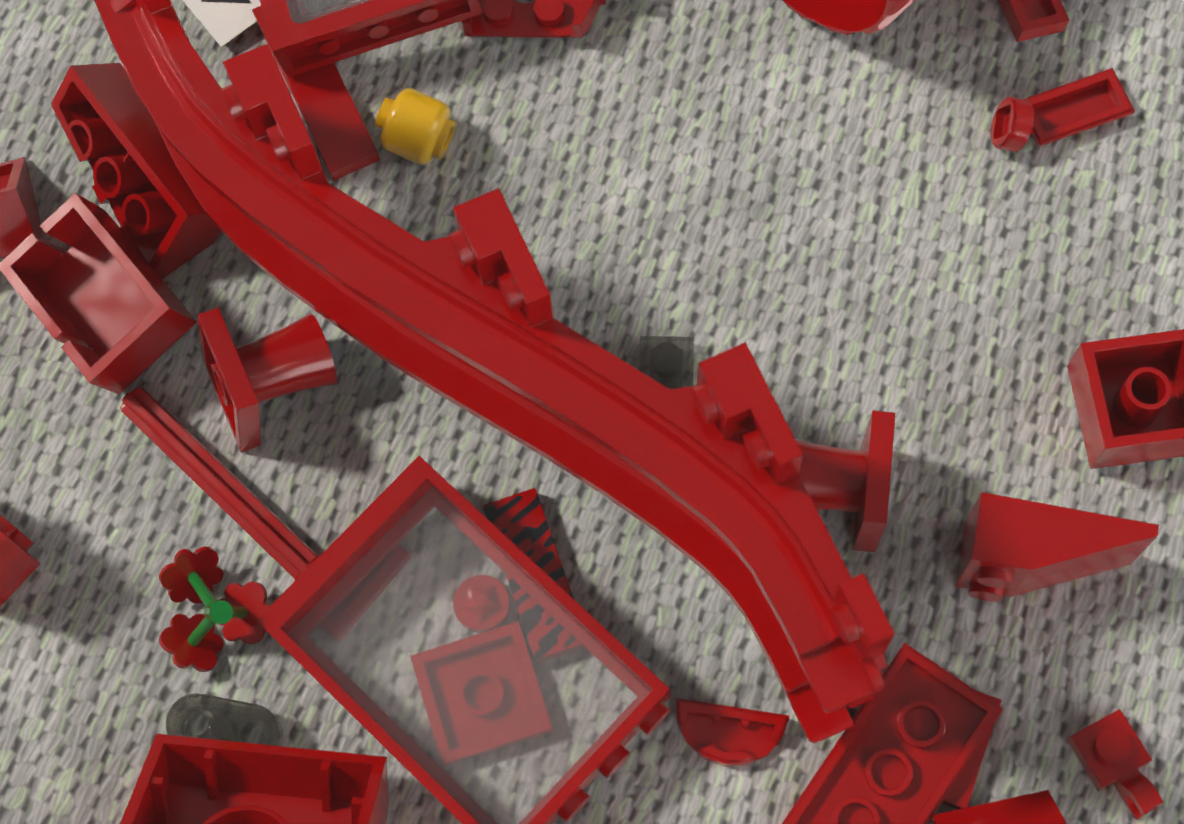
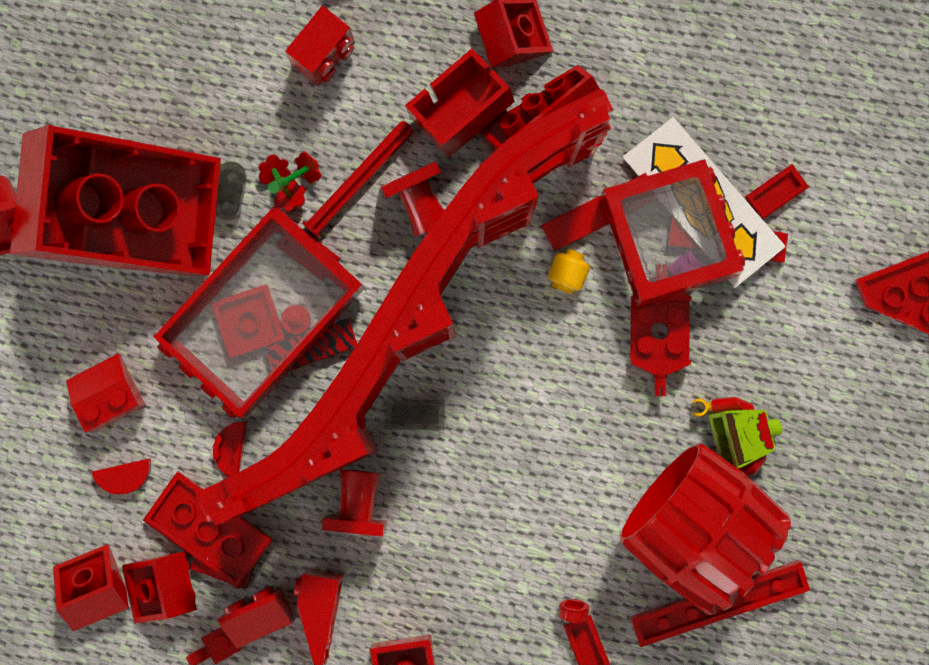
camera: 85 degrees right, 15 degrees up
none -> red slope [217,585,295,648]

